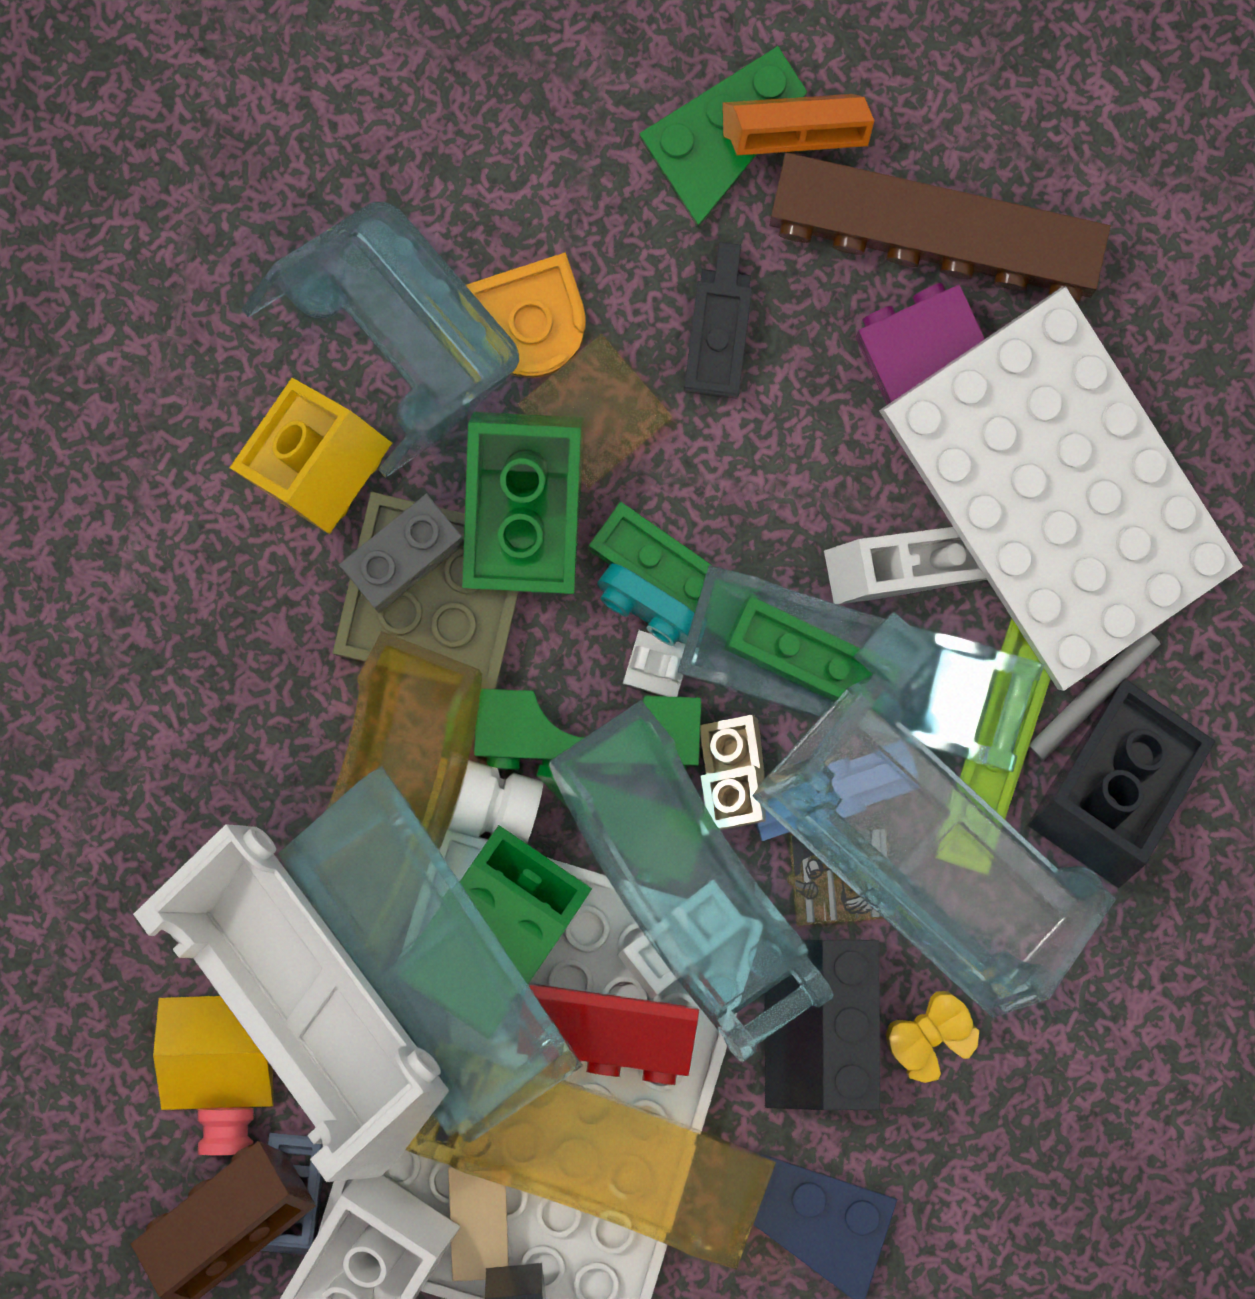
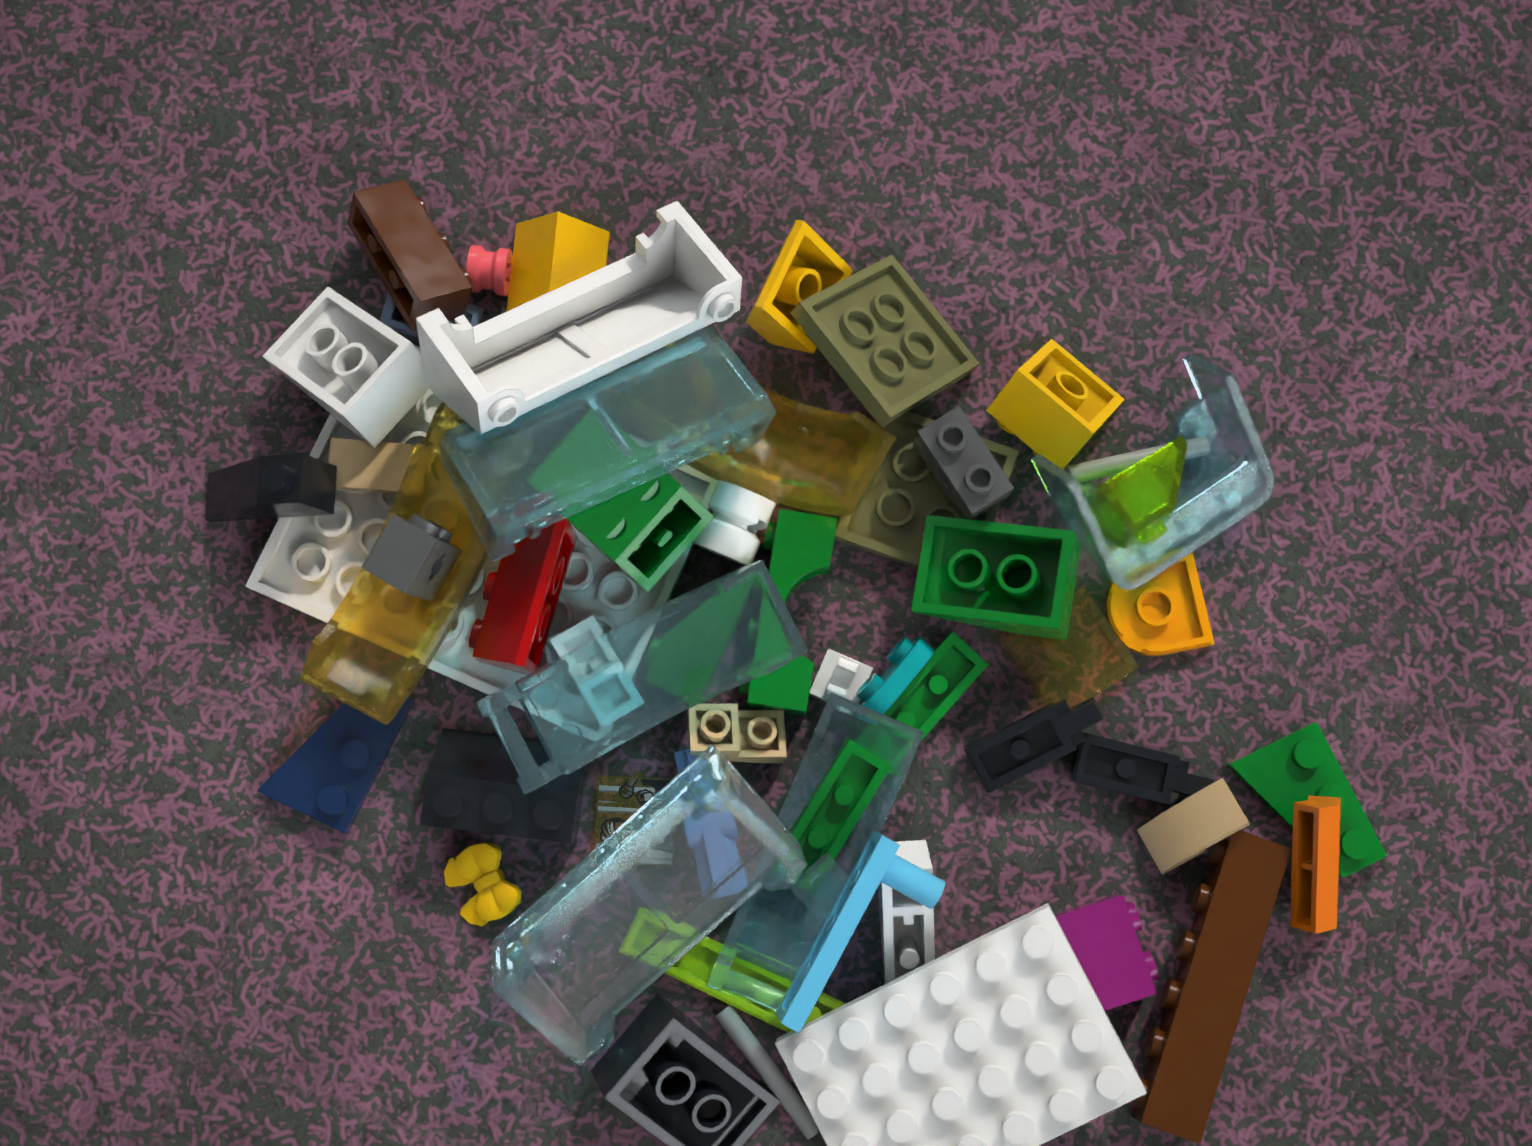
camera: 95 degrees right, 5 degrees down
none -> dark grey brick [361,513,463,601]
none -> yellow slope [746,220,853,354]
none -> medium azure piece [776,830,945,1033]
none -> olive plate [790,255,980,428]
none -> black hinge [964,697,1103,793]
none -> light grey bar [1065,436,1210,485]
none -> clear neon green slope [1083,436,1188,550]
none -> tan slope [1137,778,1250,875]

